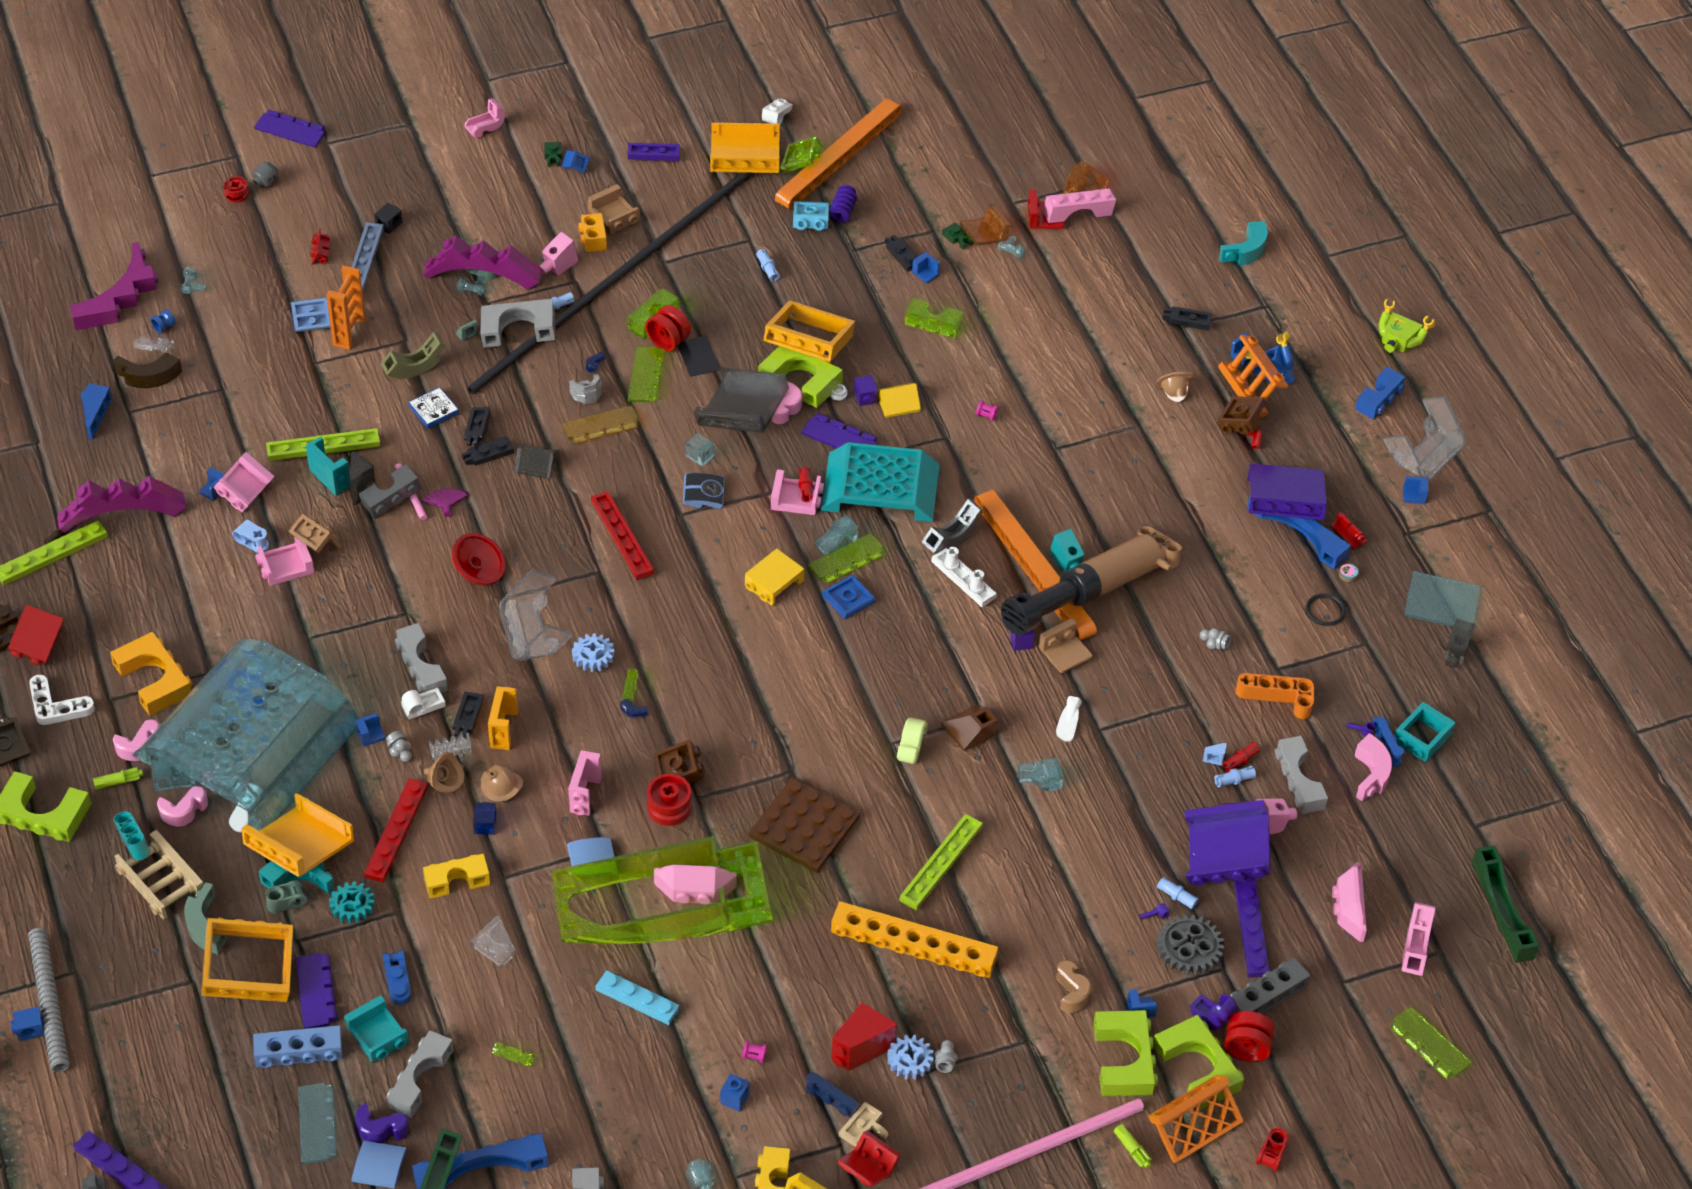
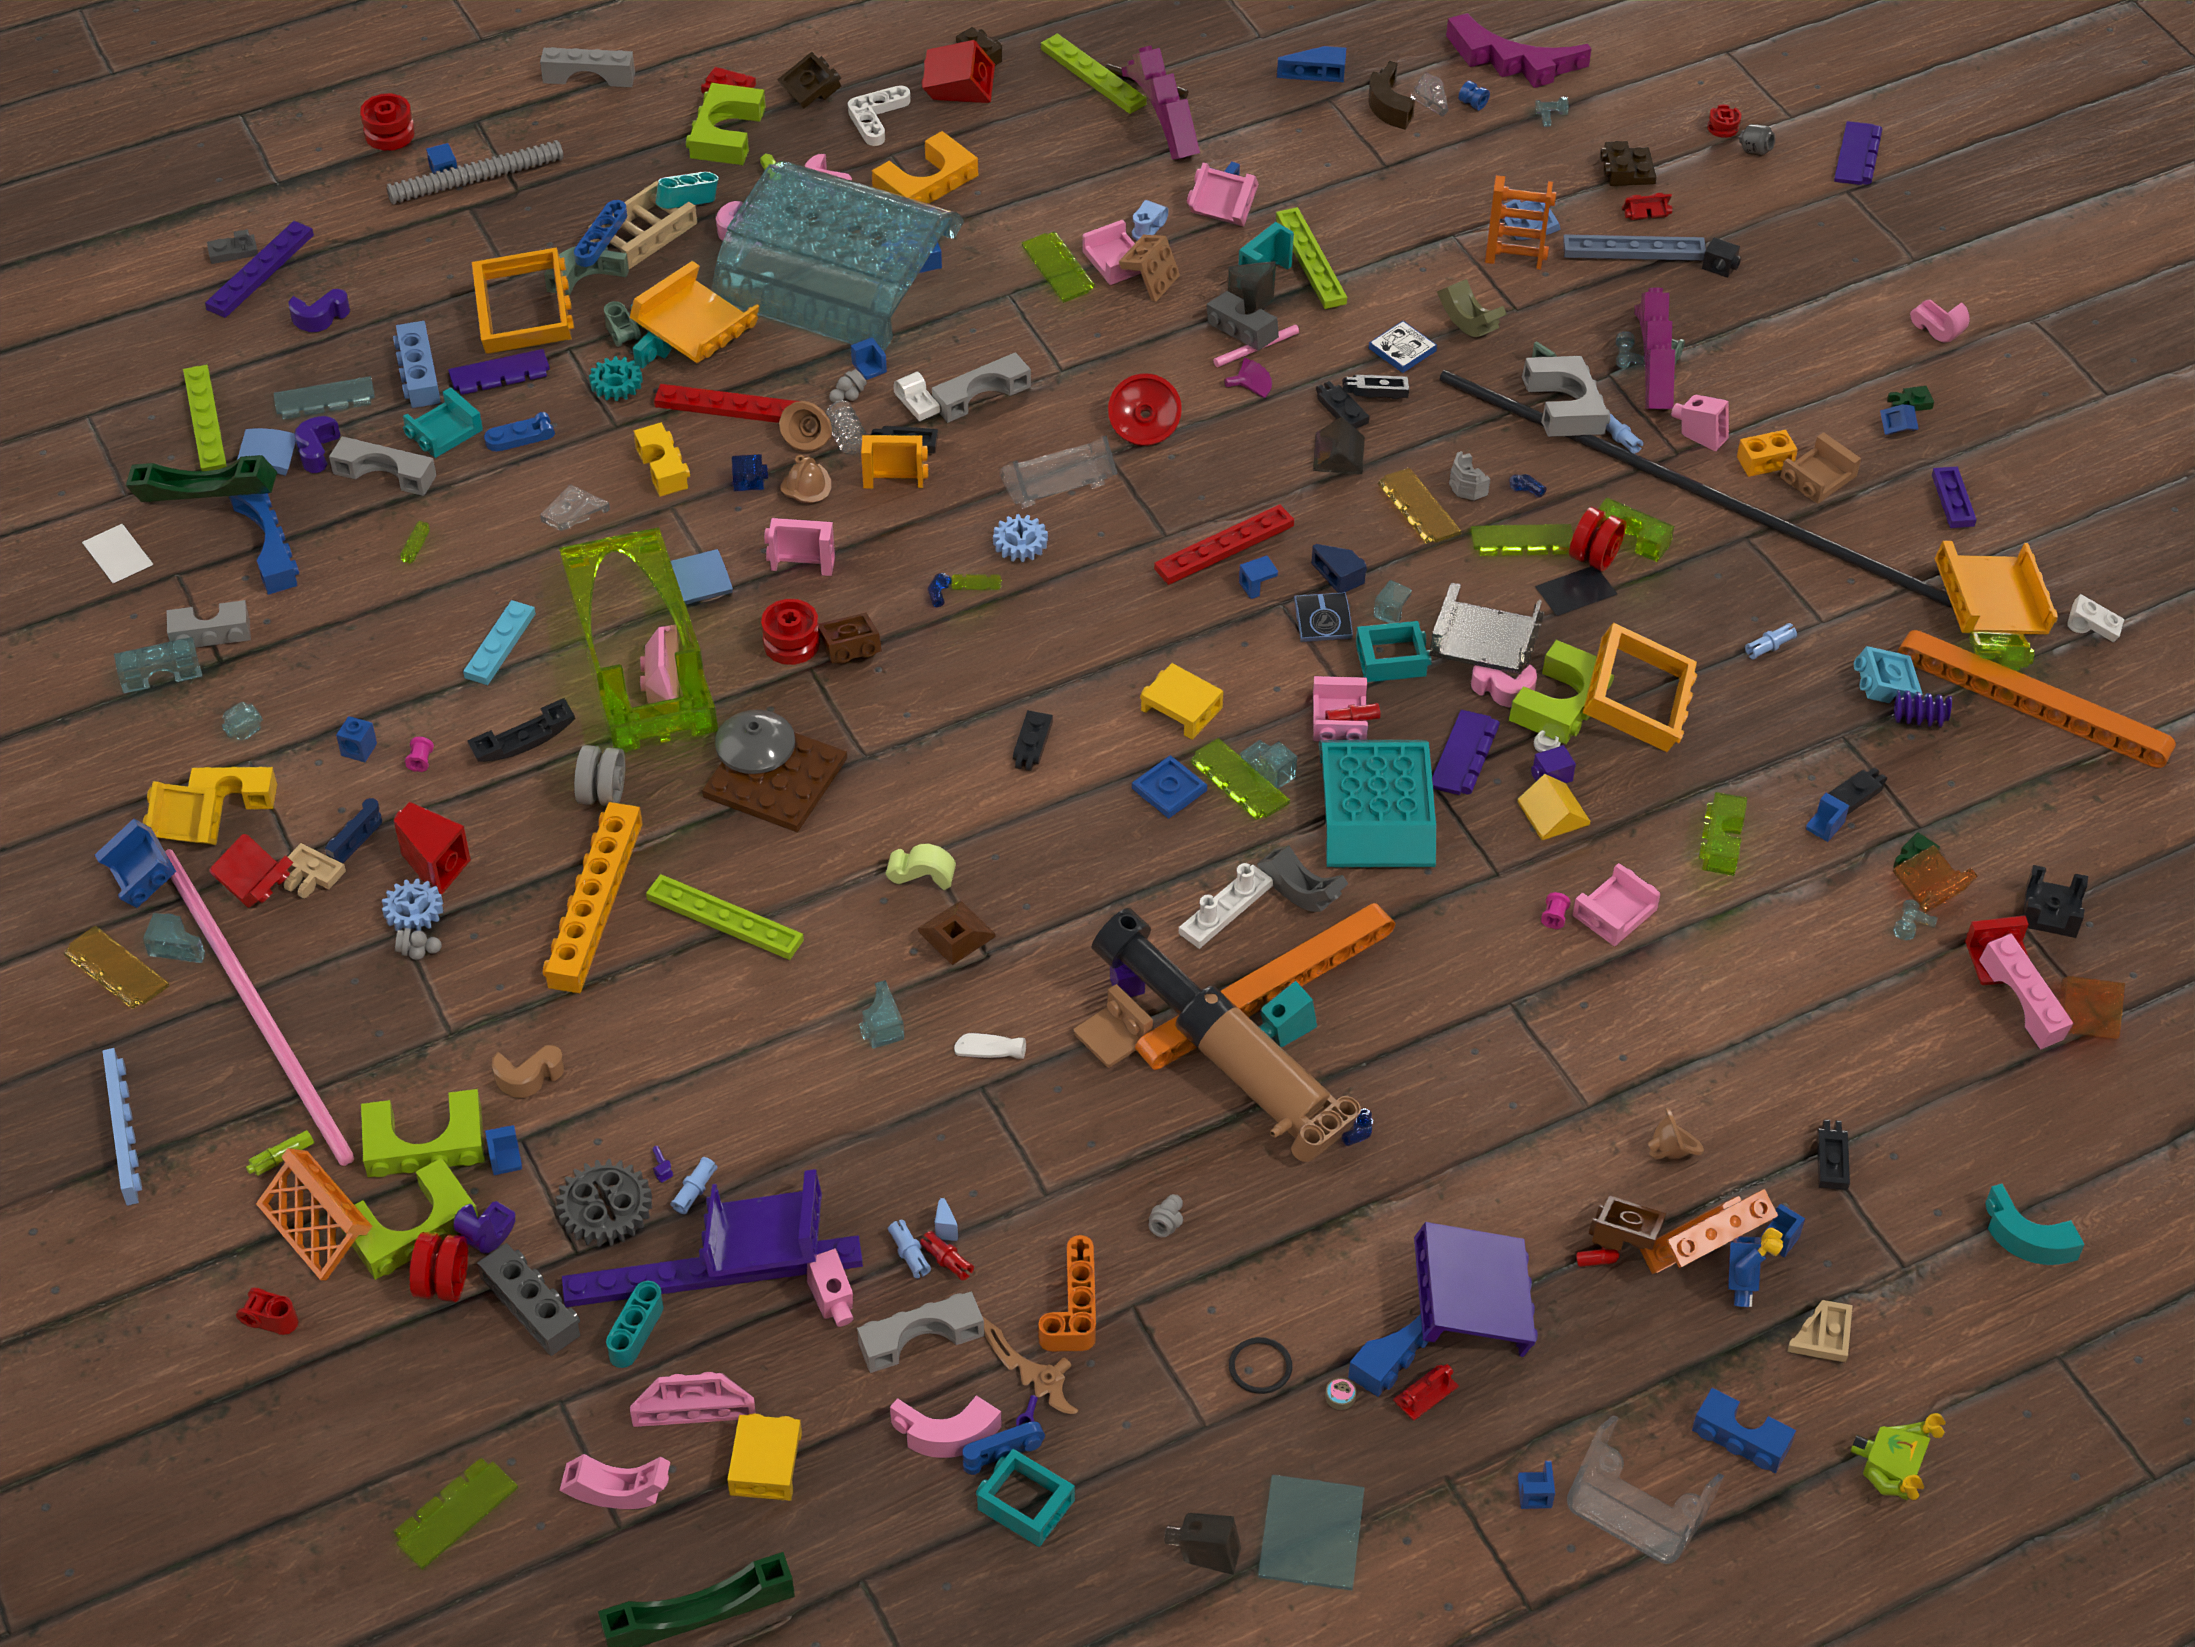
camera: 85 degrees right, 0 degrees up
none -> dark purple animal [288,289,350,332]
none -> black slope [467,698,576,762]
none -> blue beam [574,200,628,267]
none -> light grey wheel [574,745,625,806]
none -> teal beam [606,1281,664,1368]
none -> dark grey dish [715,710,795,774]
none -> yellow panel [727,1413,802,1501]
none -> medium nougat piece [982,1316,1078,1414]
none -> black hinge [1013,710,1053,771]
none -> clear neon green windscreen [1022,232,1095,303]
none -> blue panel [1239,556,1278,599]
none -> dark blue slope [1311,544,1367,593]
none -> teal window [1356,621,1432,682]
none -> bright pink panel [1572,863,1660,947]
none -> dark brown plate [1600,141,1657,186]
none -> tan wing [1787,1300,1853,1363]
none -> black panel [2022,865,2088,938]

